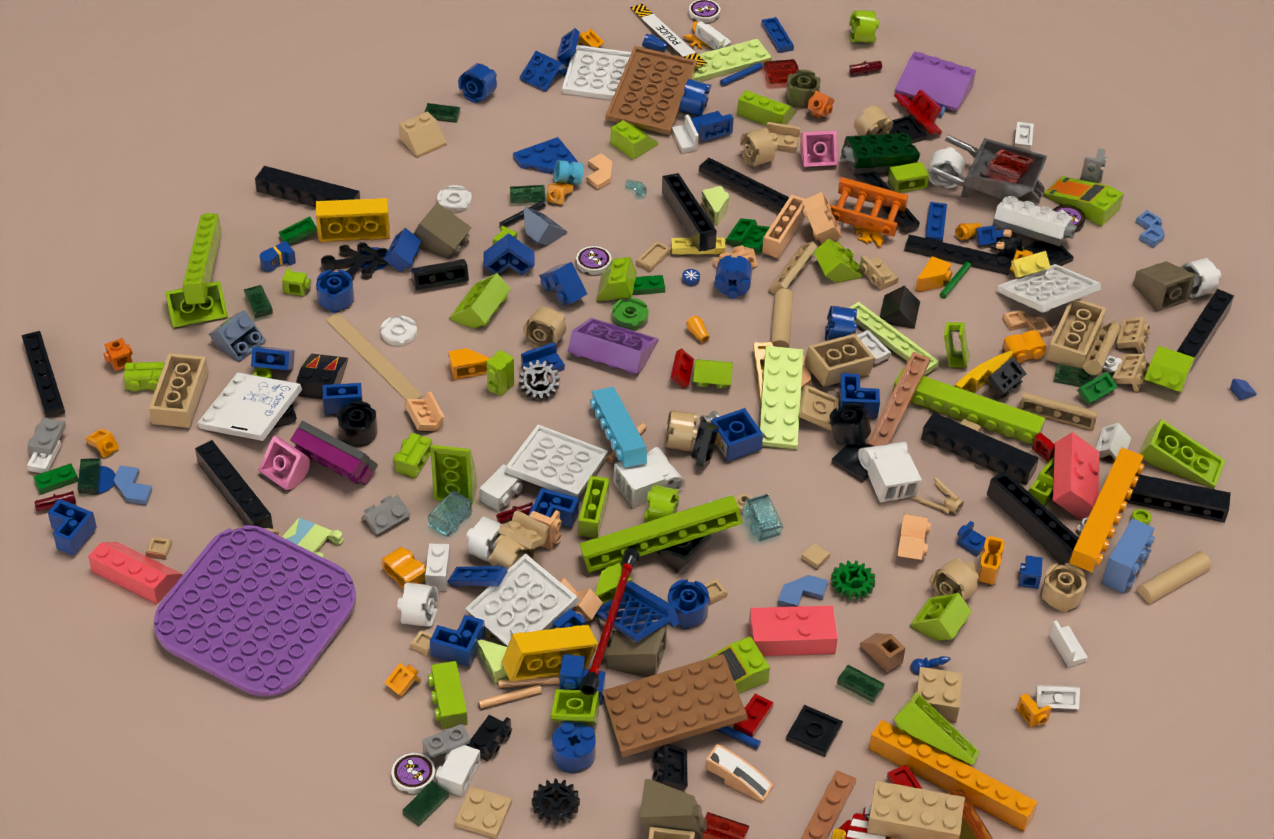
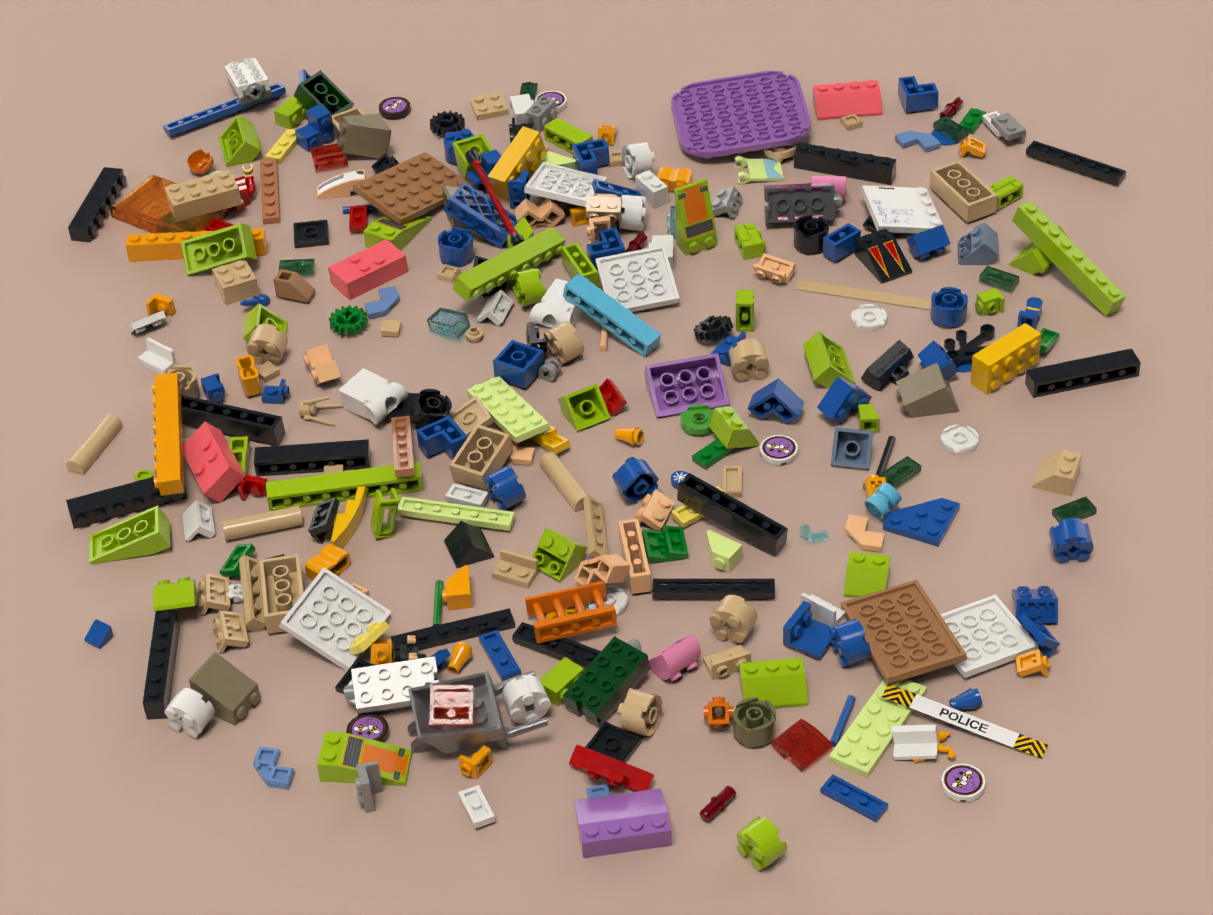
camera: 150 degrees right, 5 degrees down
orange brick [103,338,133,372] -> none
light orange slope [448,348,490,380] -> none
medium blue brick [1101,518,1155,594] -> none

